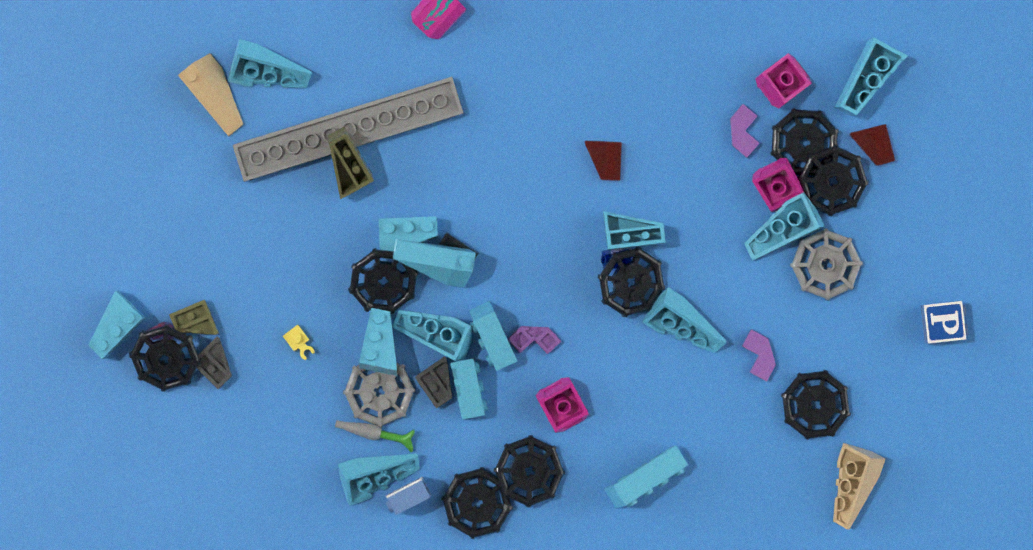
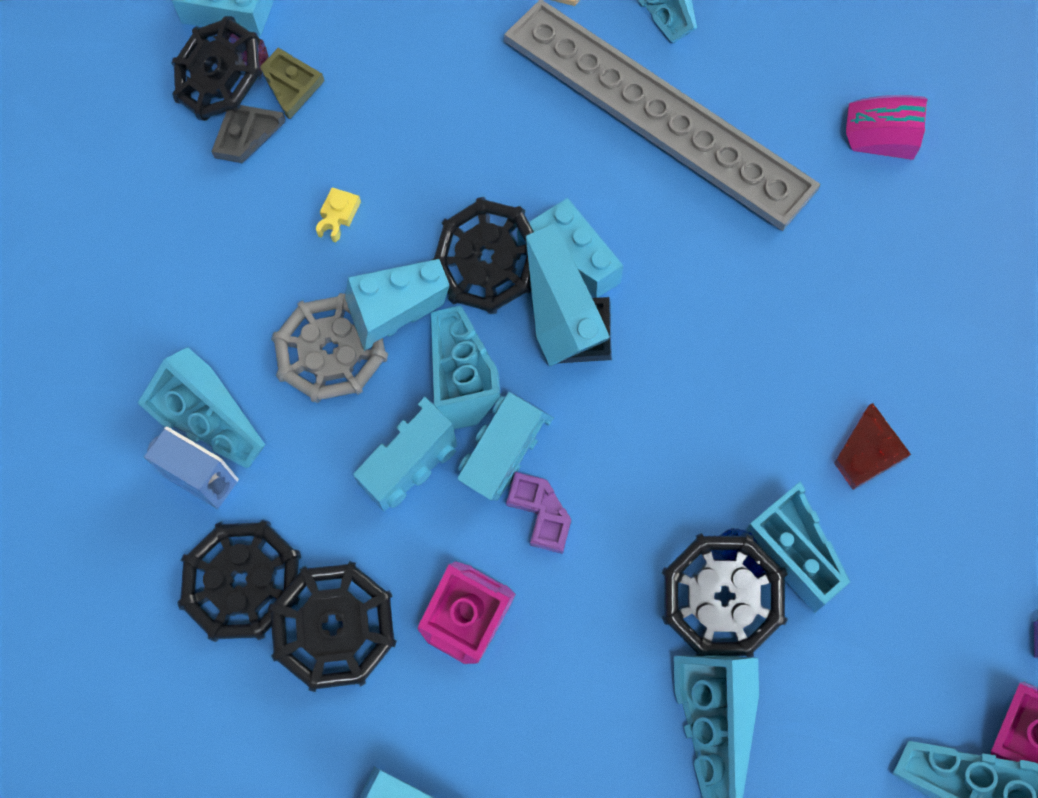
camera: 60 degrees right, 20 degrees down
olive wedge [328,127,374,199] -> none
light grey piece [335,420,415,453] -> none
dark grey wing [415,356,452,409] -> none

